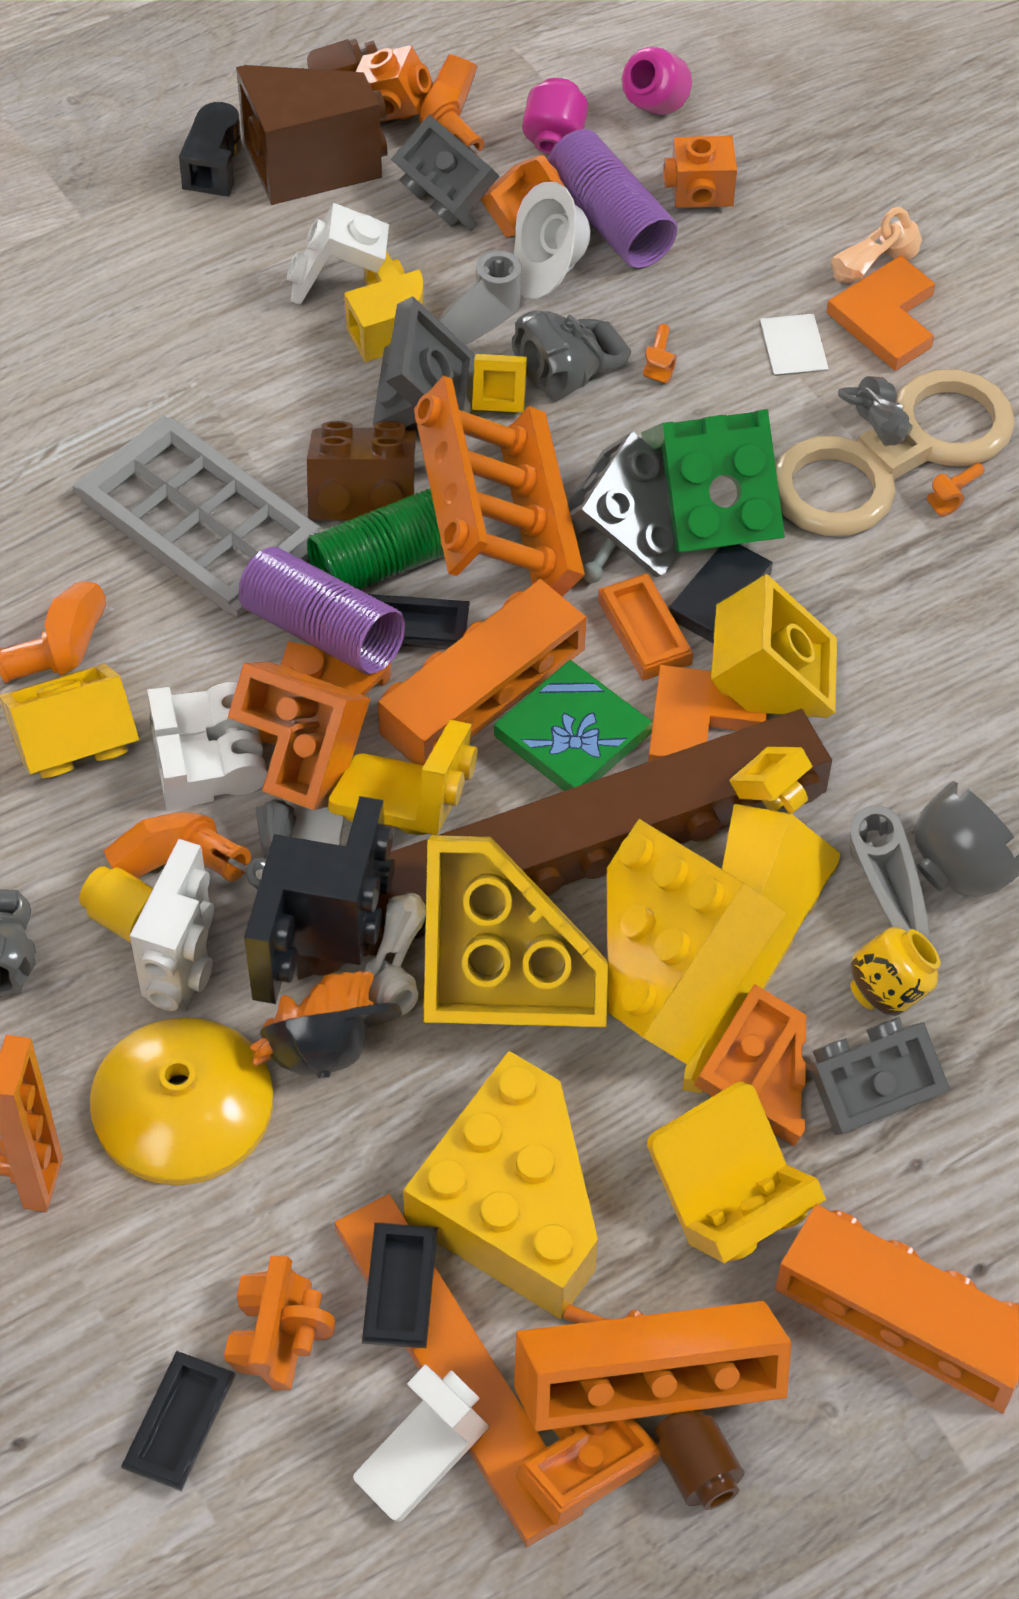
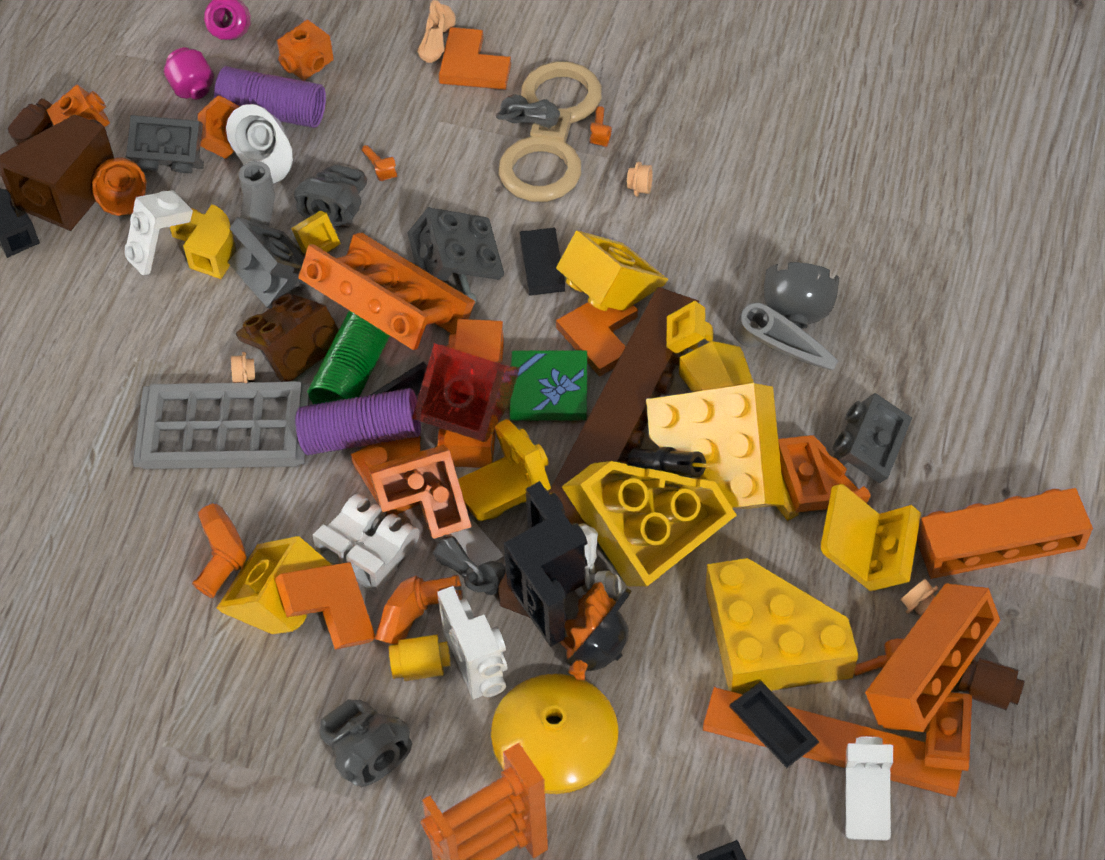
camera: 40 degrees left, 0 degrees up
orange hips [224,1256,336,1390] -> none
orange arm [419,54,485,156] -> none
orange tile [598,573,693,681] -> none
green bracket [641,409,785,553] -> none
white sticker [760,314,829,375] -> none
yellow head [850,927,941,1016] -> none
none -> orange hair [92,157,147,216]
none -> light nougat plate [231,352,255,383]
none -> orange tile [275,562,375,650]
none -> clear red slope [412,343,520,442]
none -> light nougat plate [627,162,653,197]
none -> black pin [628,447,706,478]
none -> light nougat plate [900,579,938,616]

